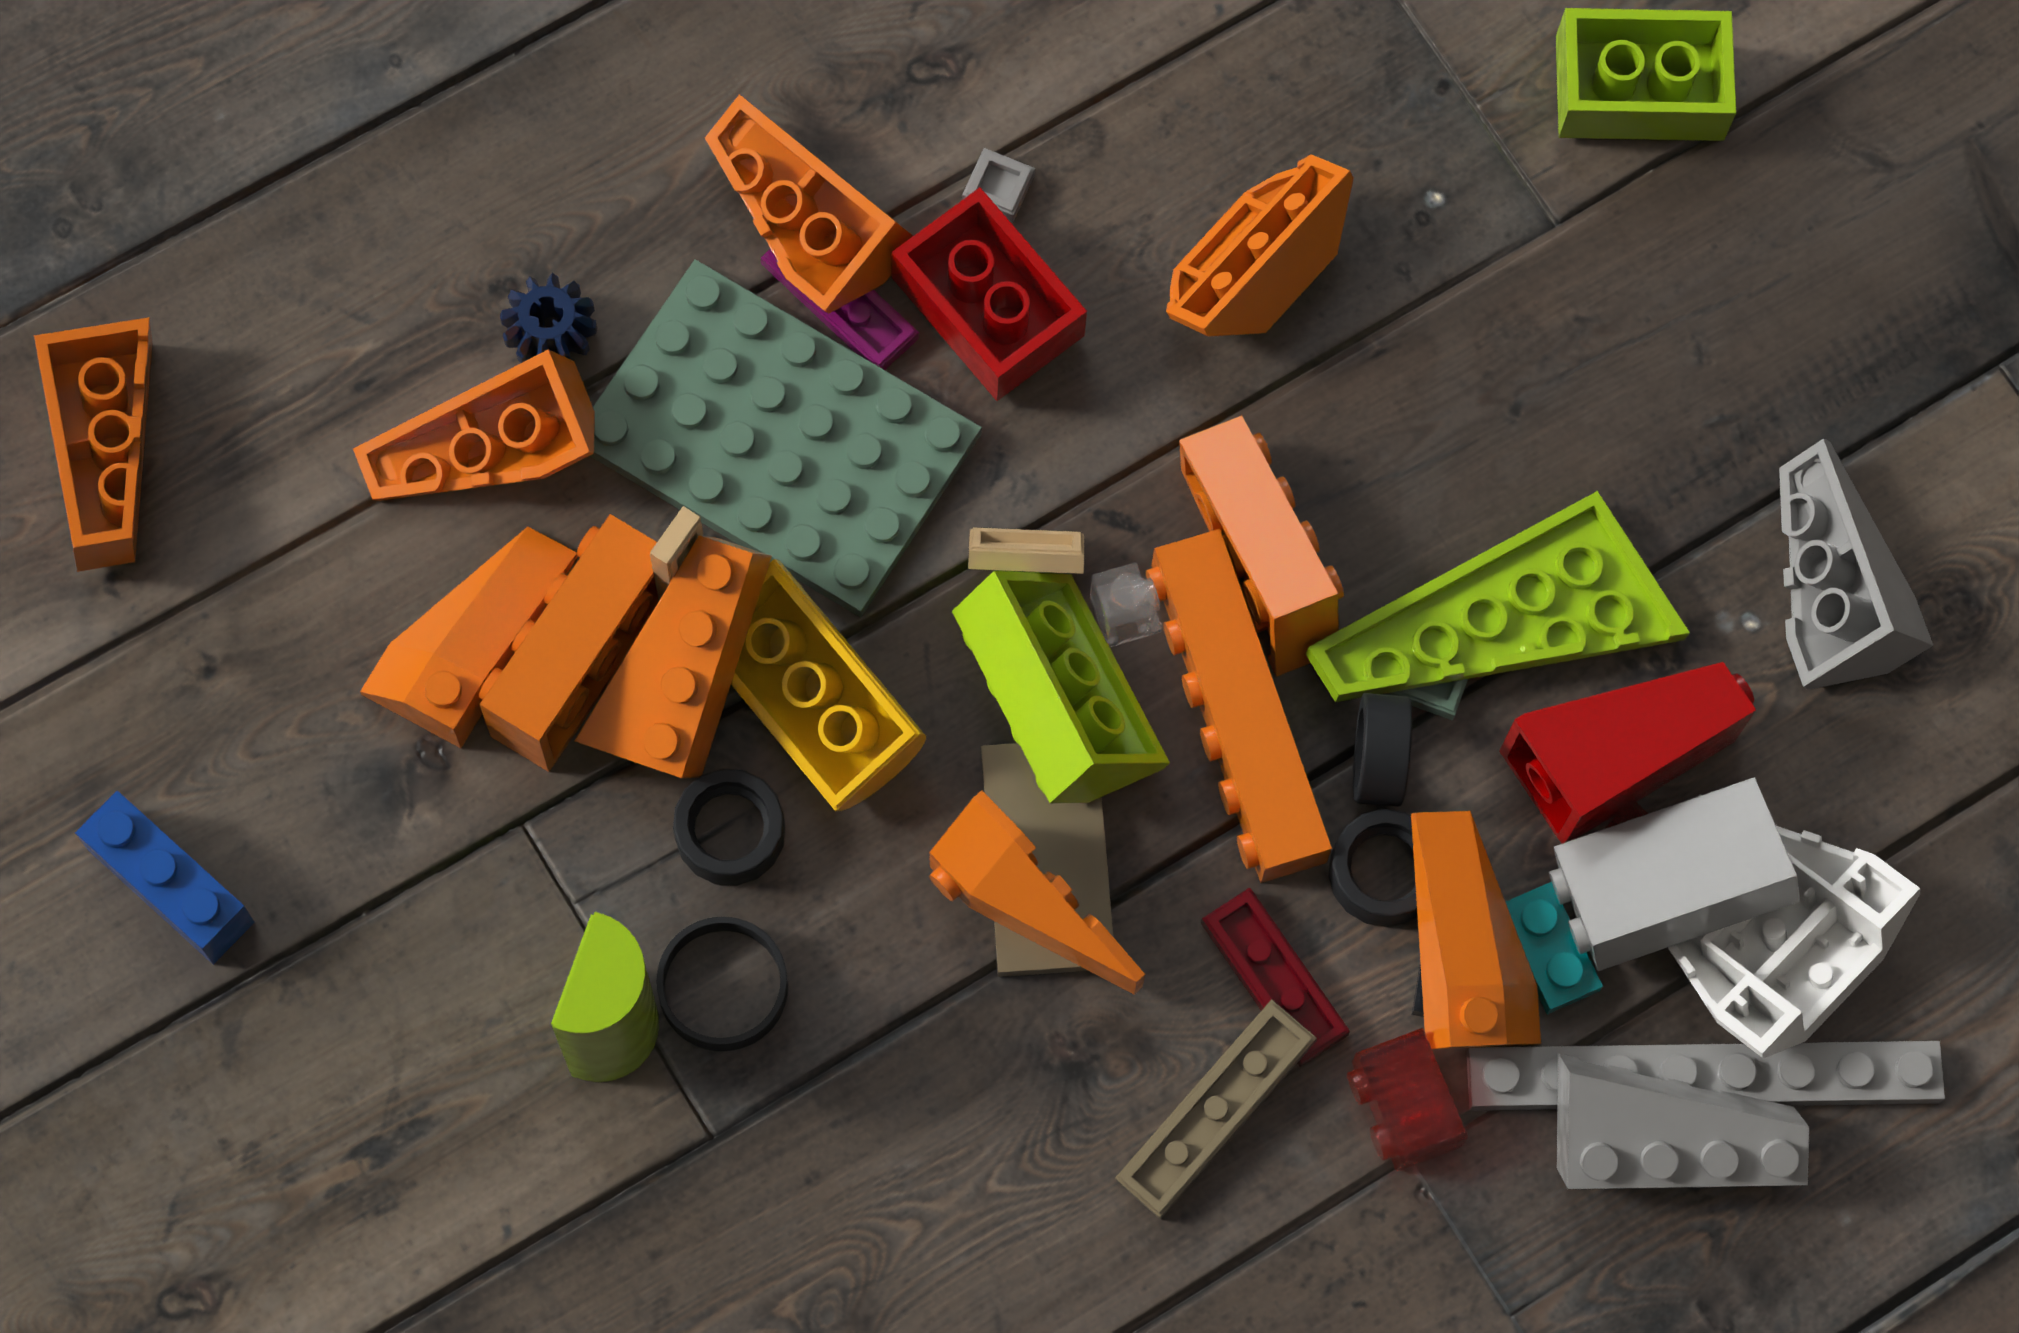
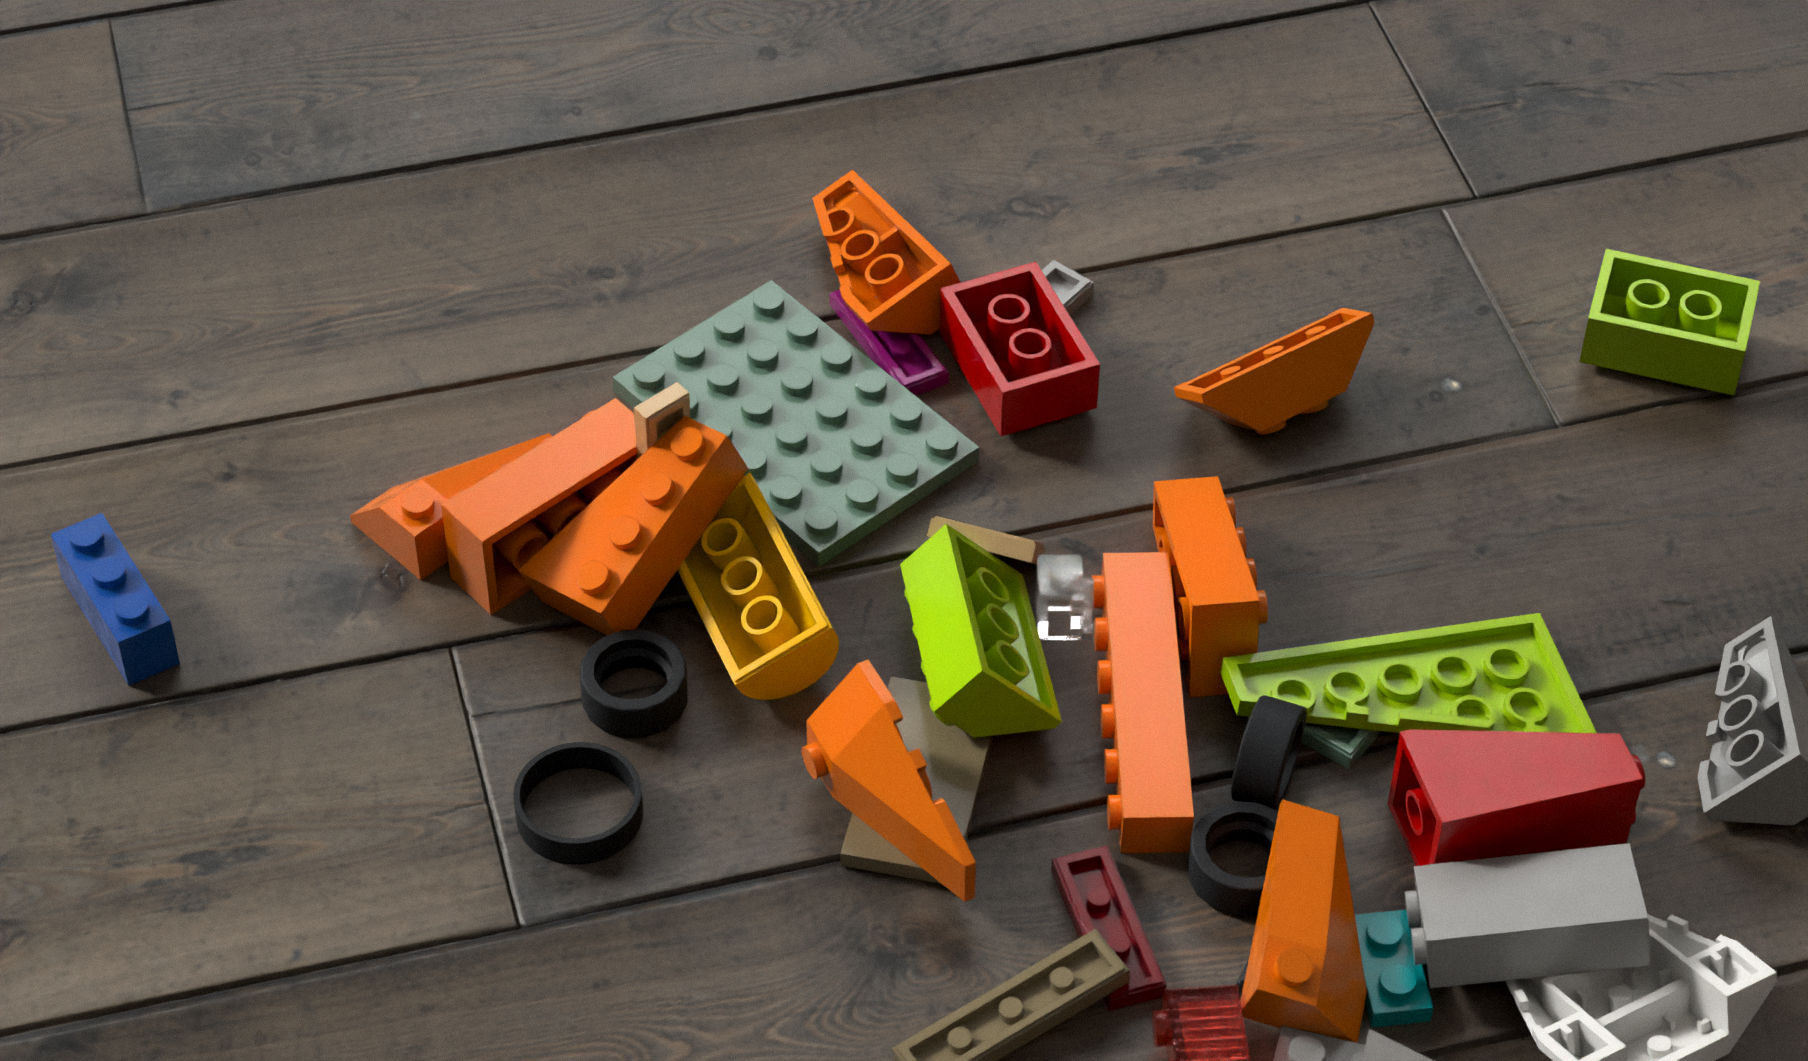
camera: 20 degrees right, 25 degrees down
orange wedge [34,317,152,572] -> none
orange wedge [353,349,595,501] -> none
dark blue gear [500,272,597,363] -> none
lime brick [551,912,659,1082] -> none

